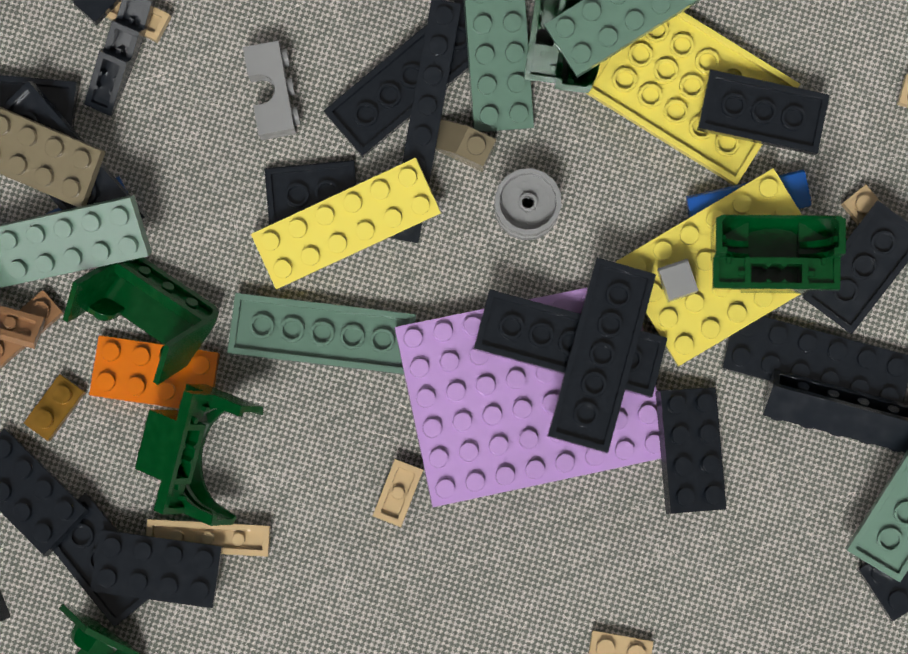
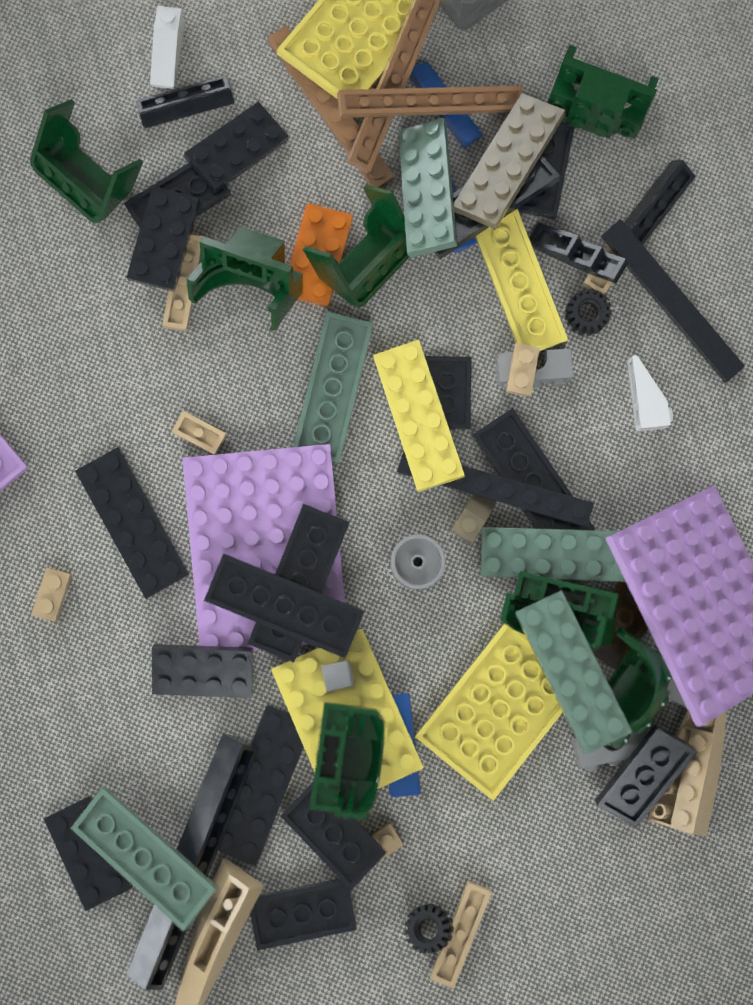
camera: 85 degrees right, 0 degrees up
pearl gold plate [24,374,86,441] -> none
black plate [697,69,830,156] -> none
none -> black plate [75,447,190,599]
none -> light yellow plate [475,209,568,352]
none -> tan plate [506,343,540,397]
none -> black tyre [565,289,612,336]

